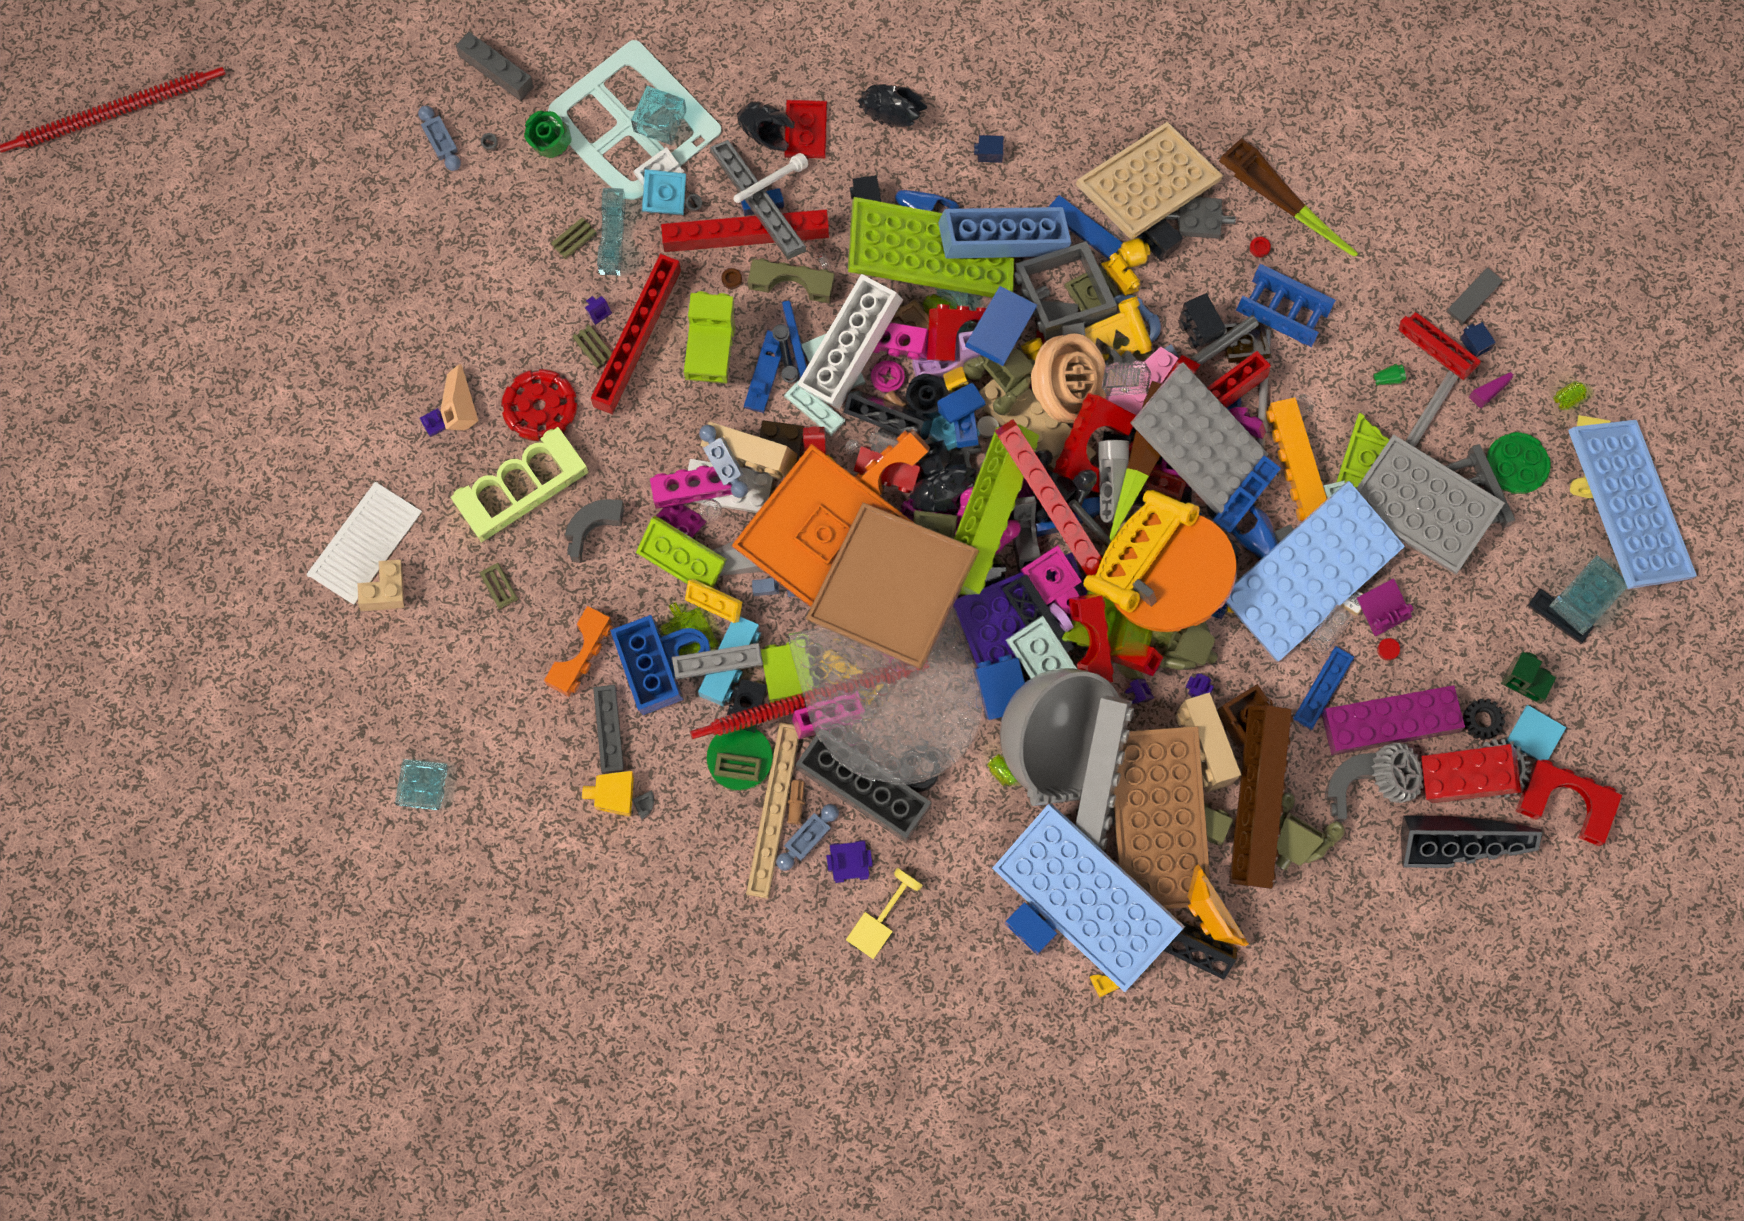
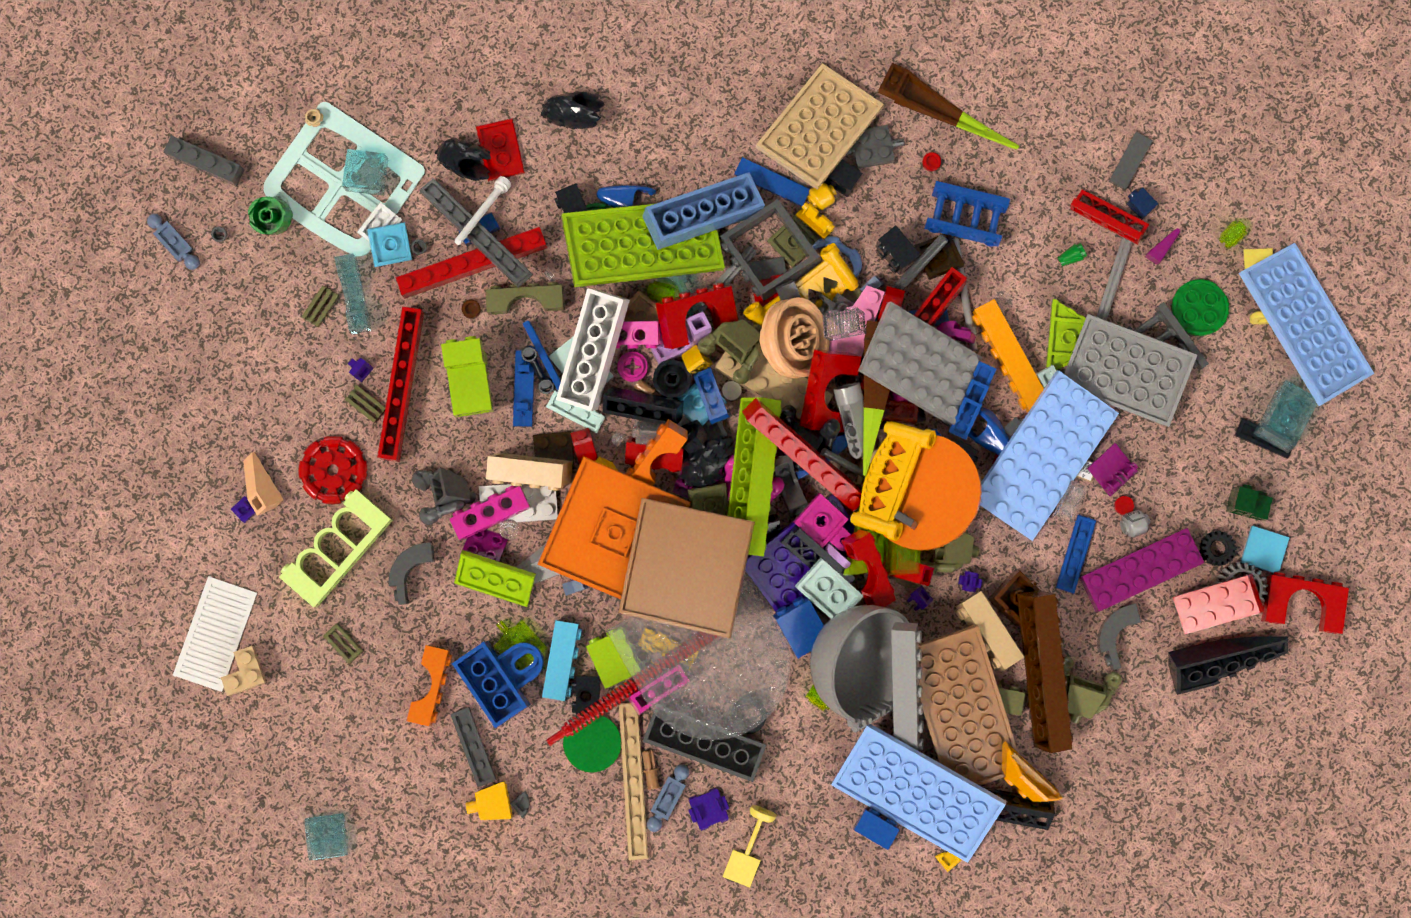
camera: 10 degrees left, 10 degrees up
light grey tile [672,643,763,680] -> none
yellow tile [685,579,743,623] -> none
sand blue plate [699,425,748,498] -> none
olive tile [714,753,762,782] -> none
blue slope [937,383,986,424] -> none
blue tile [965,286,1037,366] -> none
dark blue brick [974,135,1004,163] -> none
light grey gear [1371,743,1424,803] -> none
none -> tan plate [305,109,324,127]
none -> dark grey torso [412,467,476,525]
none -> light grey head [1120,510,1151,538]

